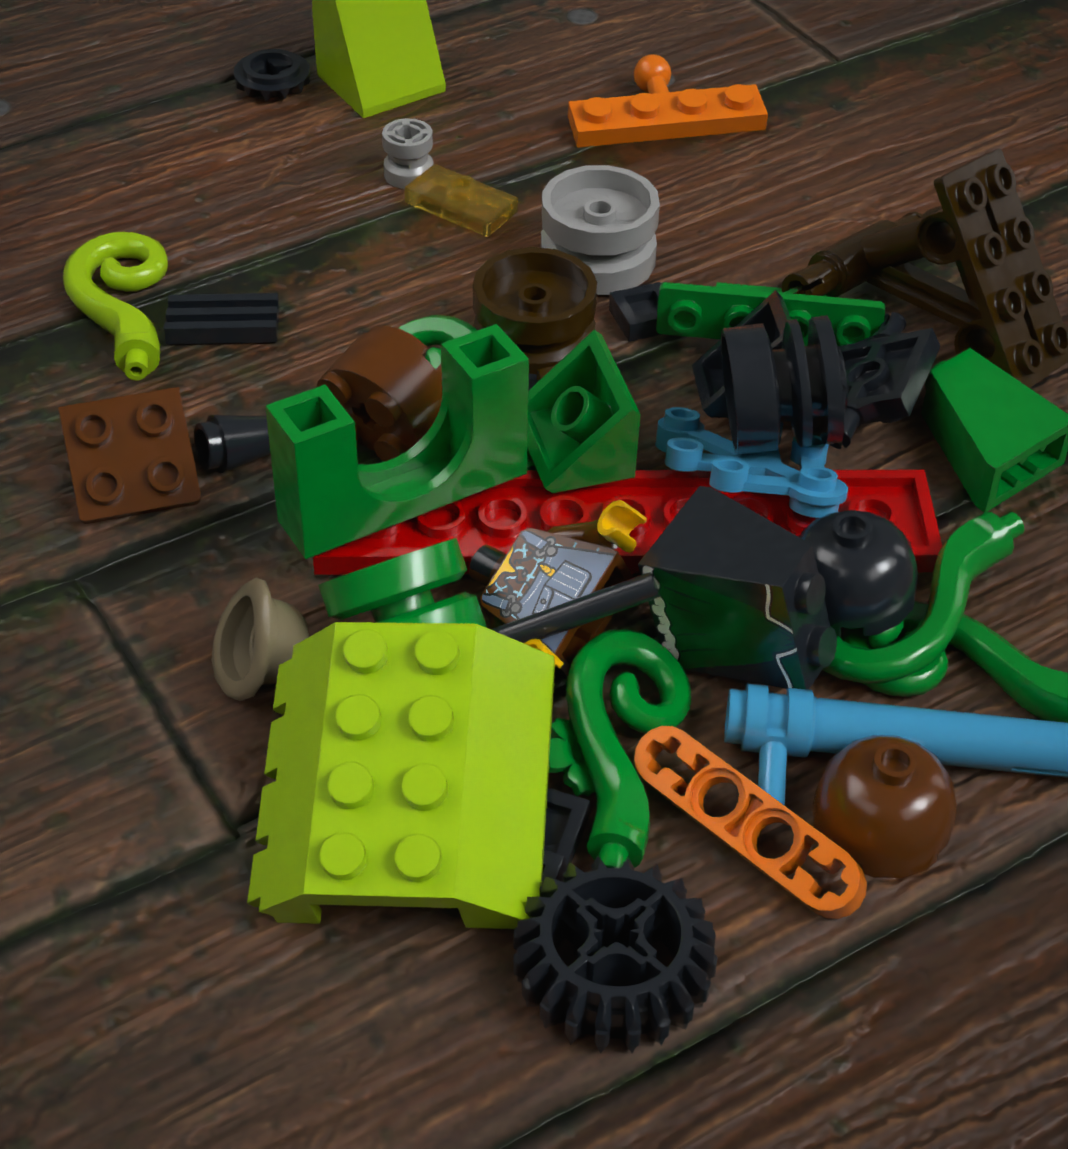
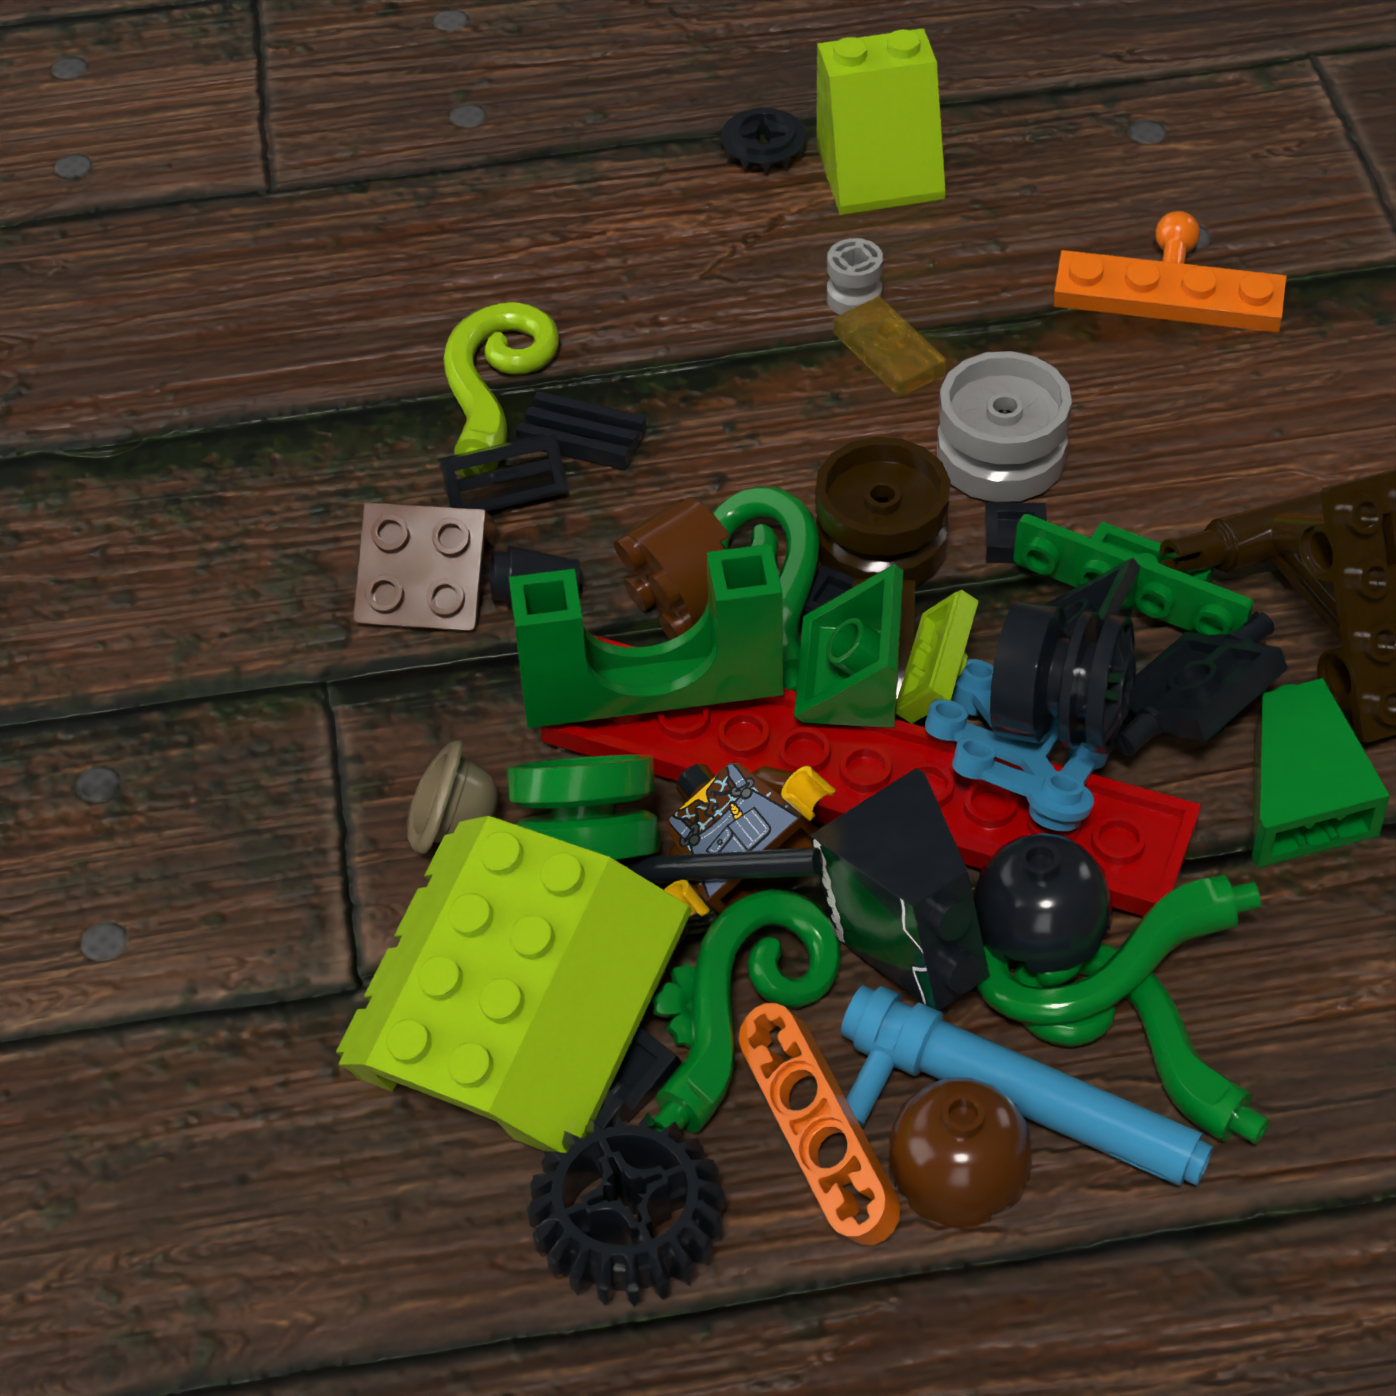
camera: 25 degrees right, 5 degrees up
none -> black tile [438,432,569,511]
none -> lime plate [895,590,979,724]

